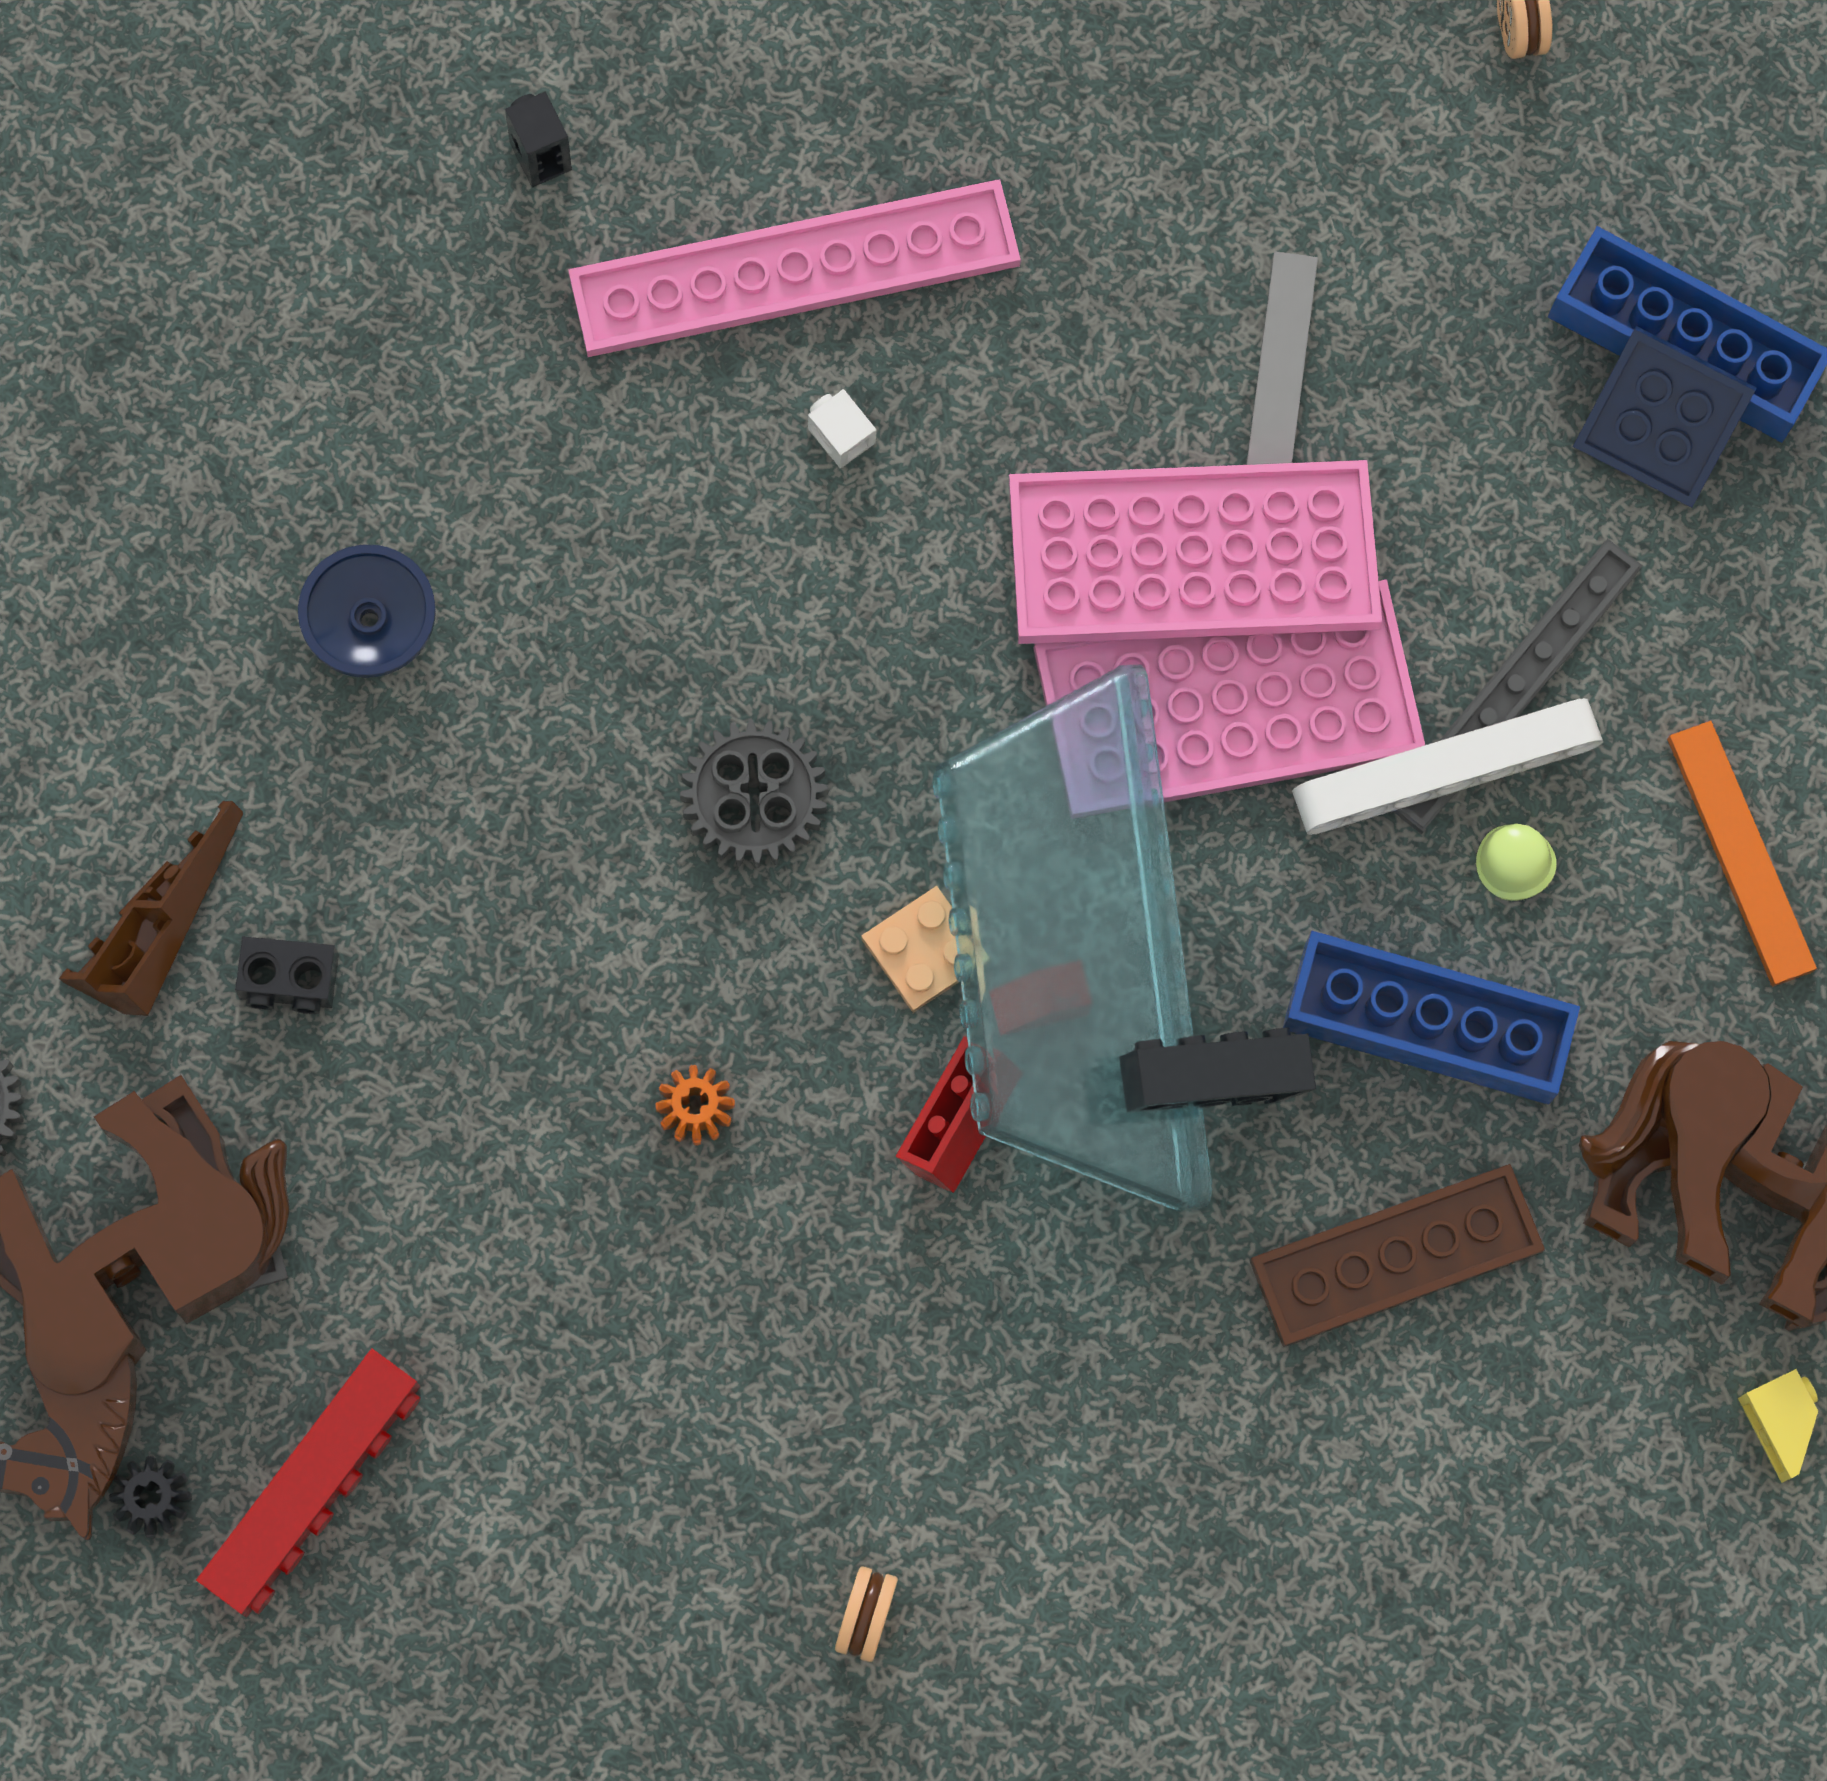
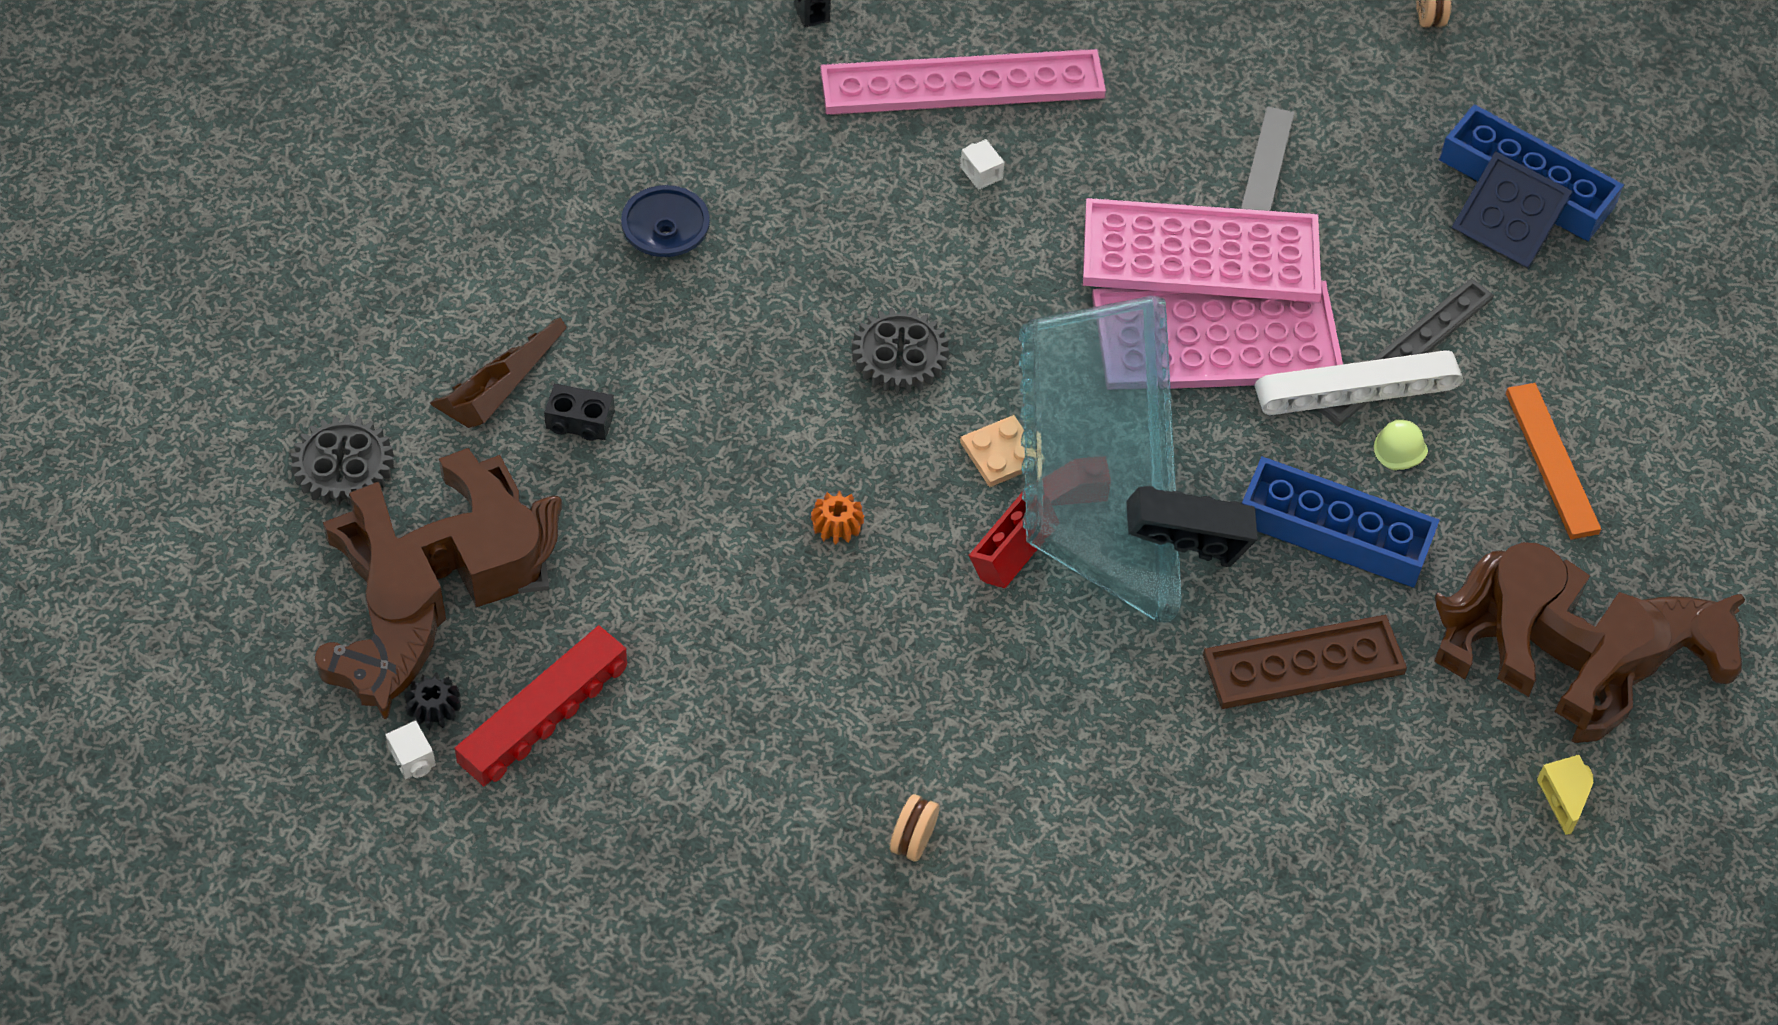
camera: 10 degrees right, 20 degrees down
none -> white brick [385,721,436,780]

